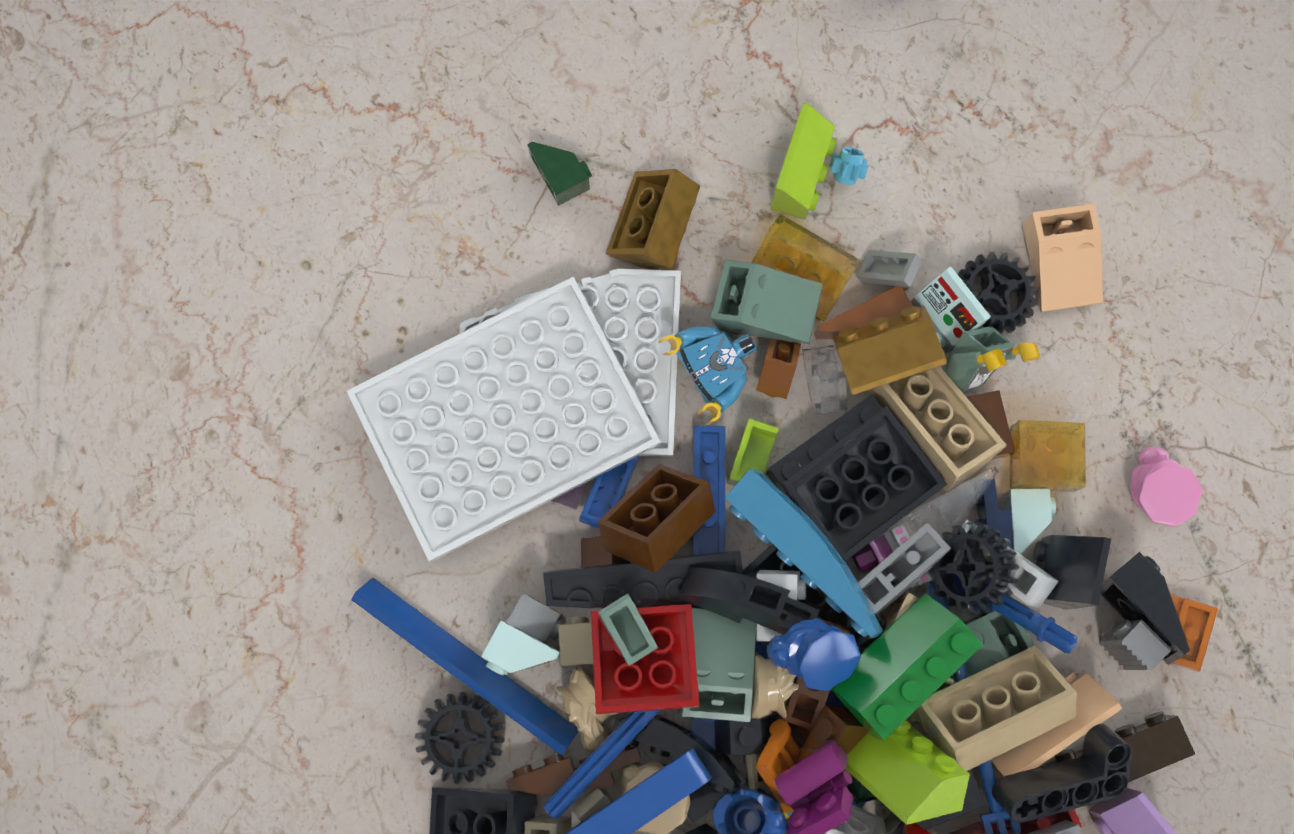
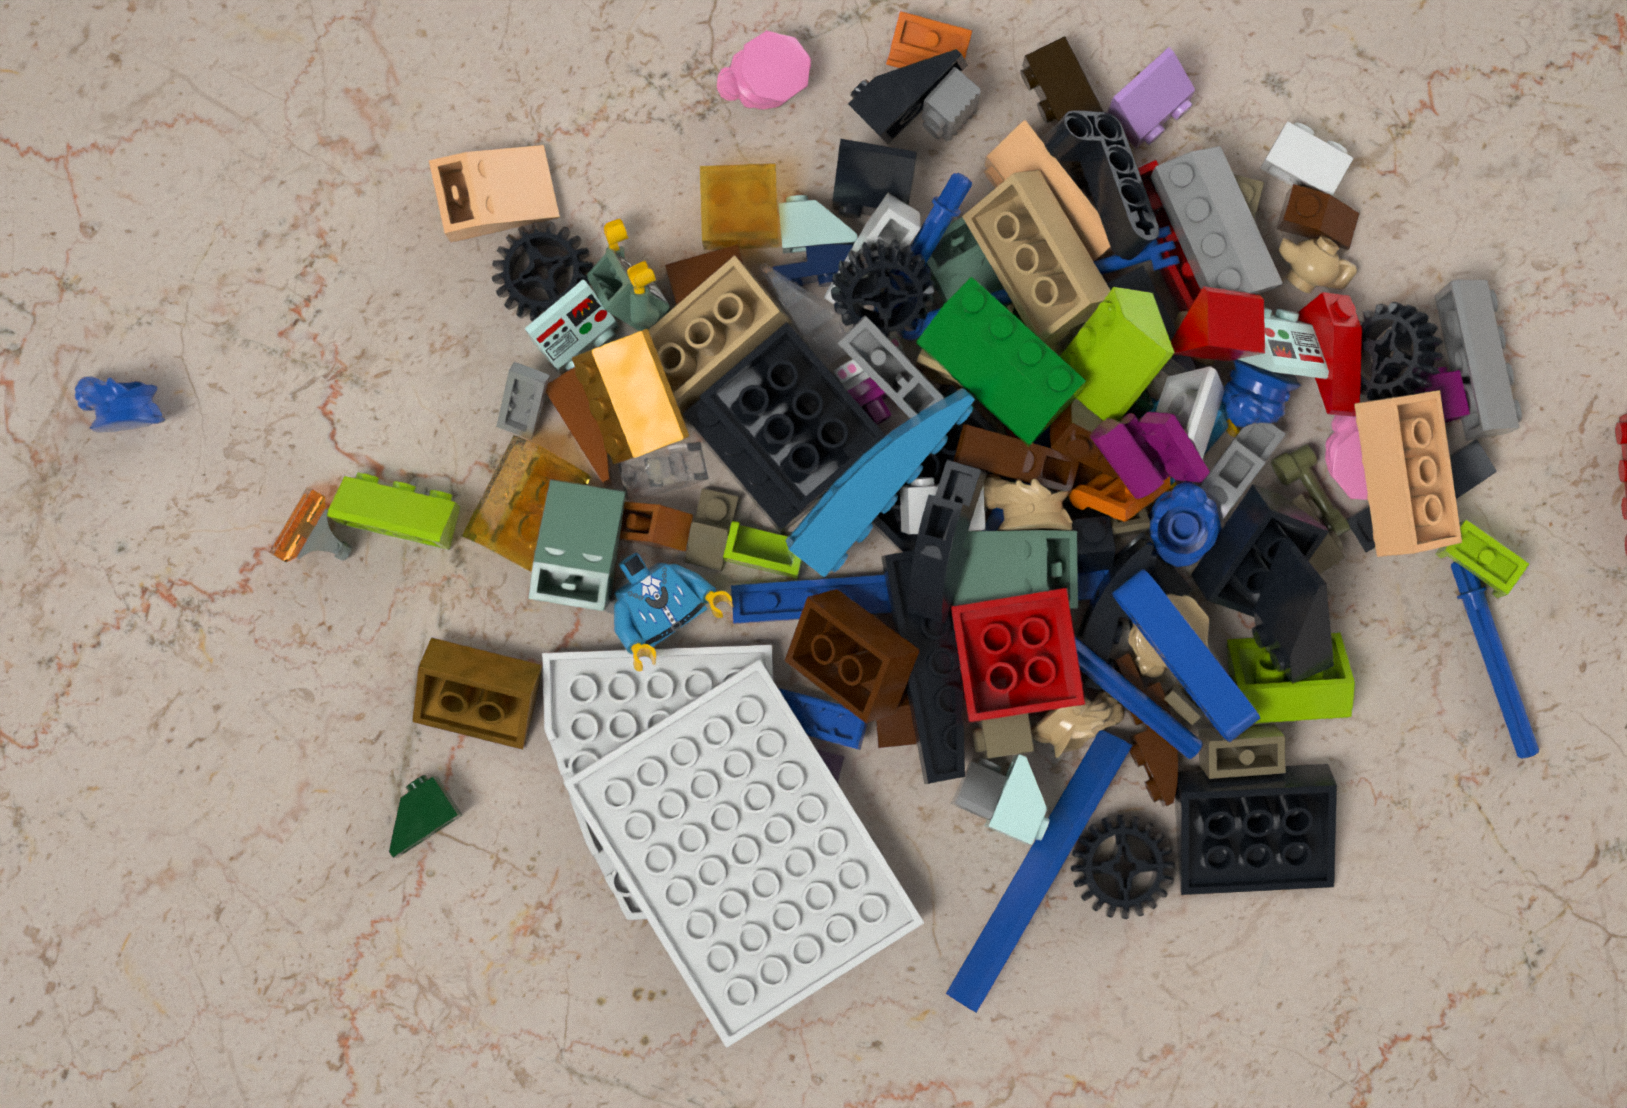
camera: 95 degrees left, 5 degrees up
sand green slope [598,594,658,666] -> none
blue piece [766,618,861,691] -> none
medium azure gear [829,147,869,185] -> none
none -> clear orange piece [269,487,352,563]
none -> dark tan slope [684,488,739,571]

